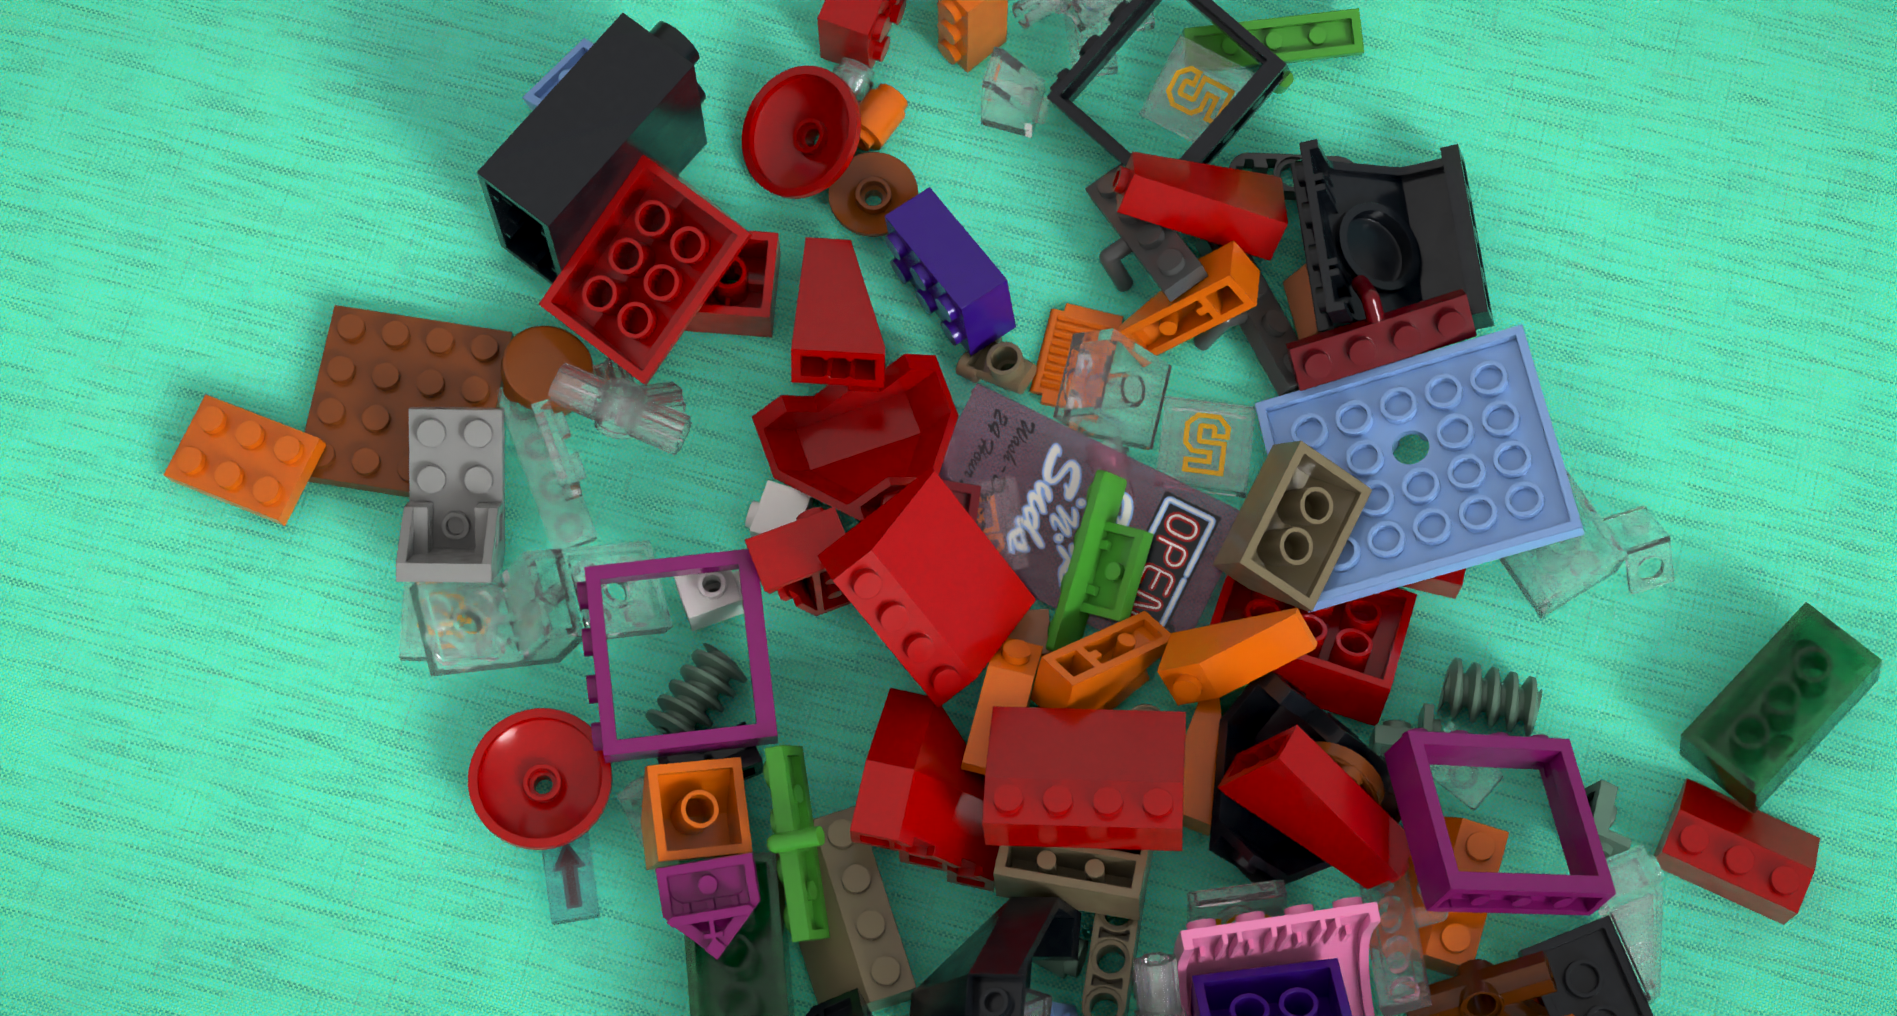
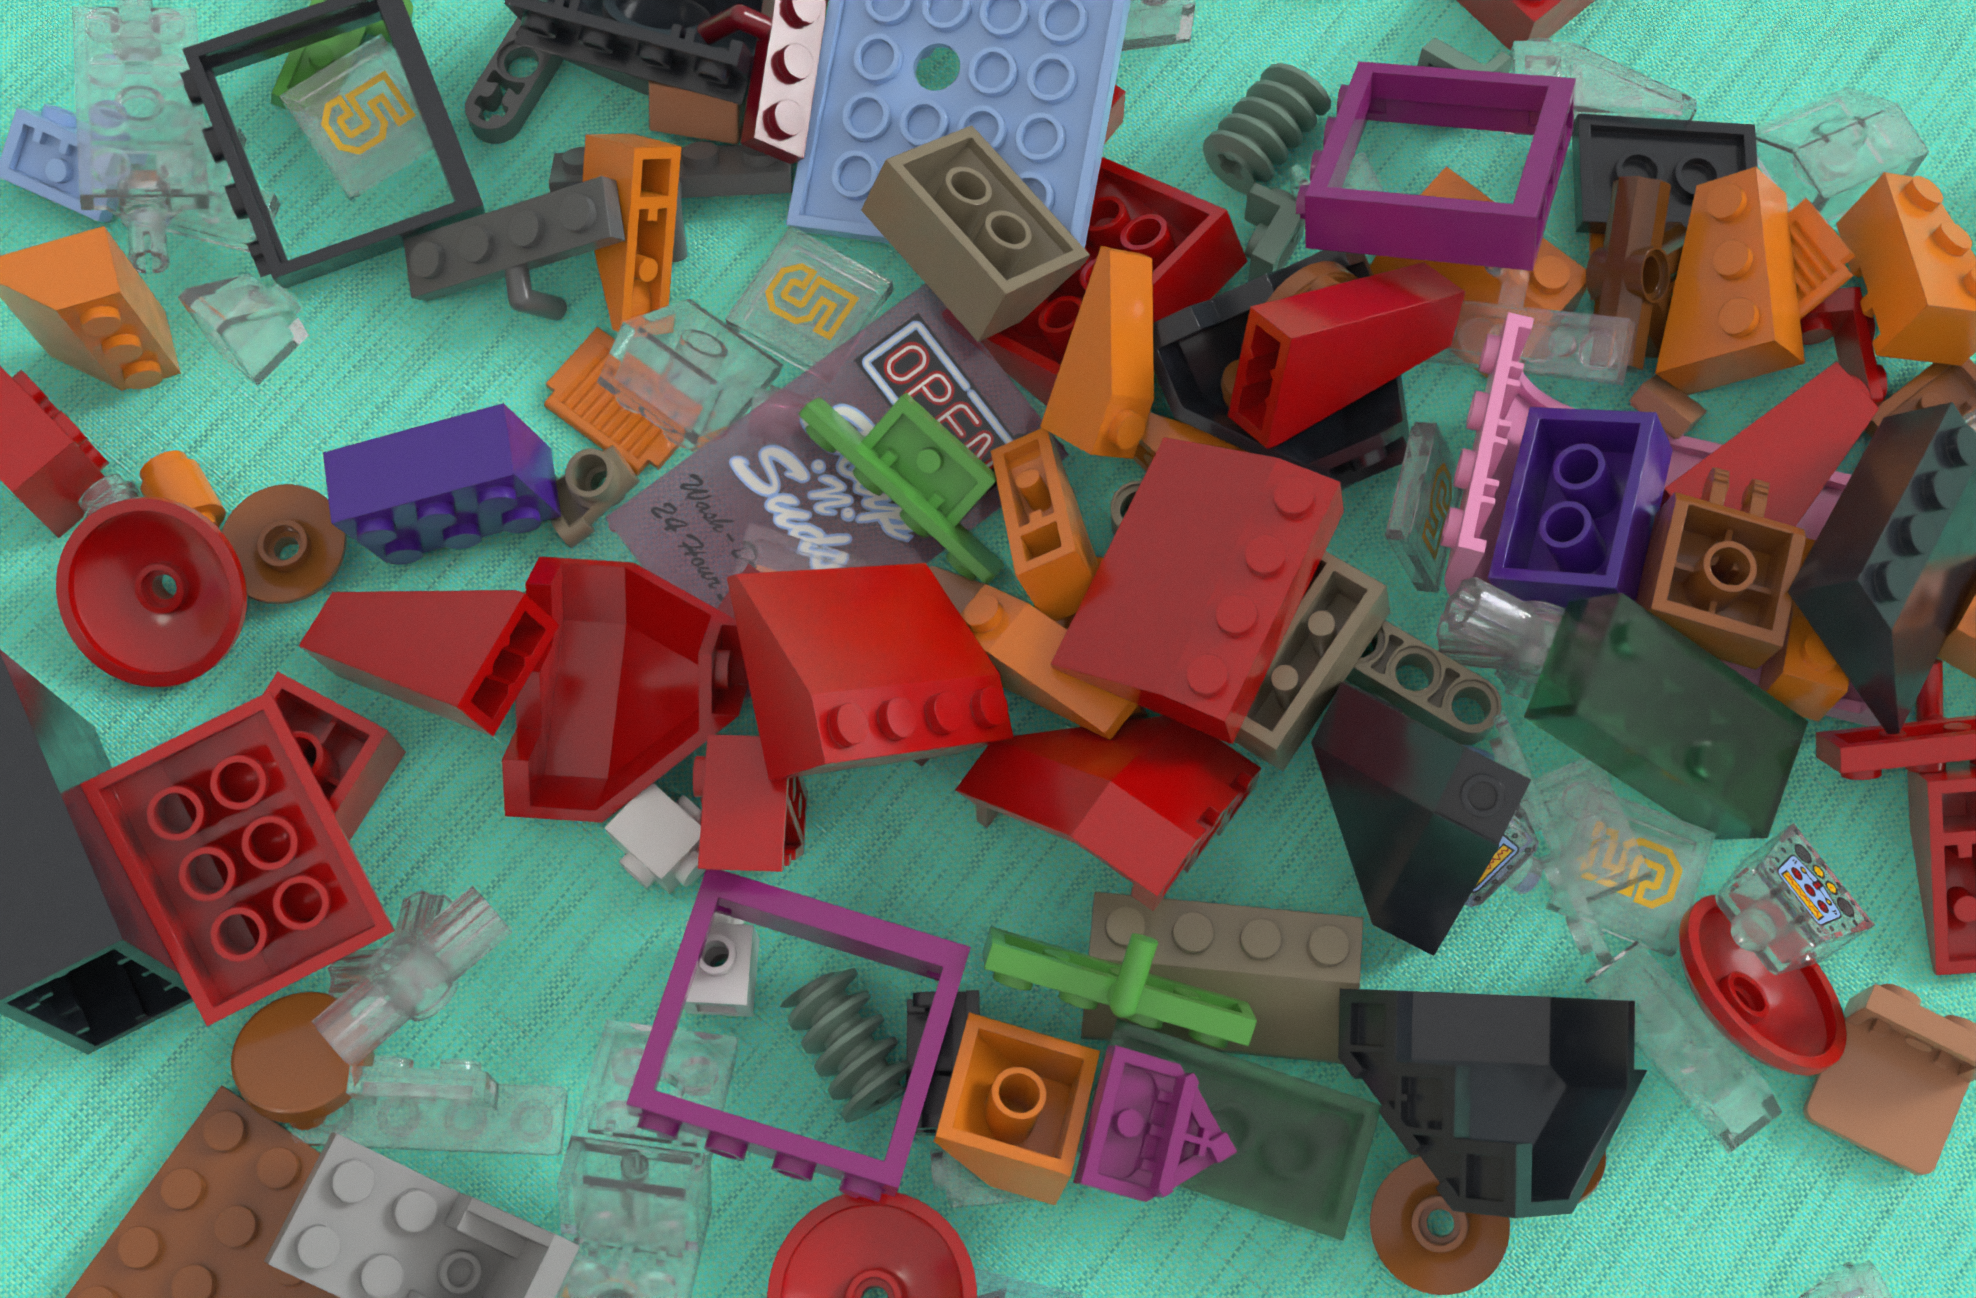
camera: 65 degrees left, 0 degrees up
red slope [1111,152,1288,261] -> none

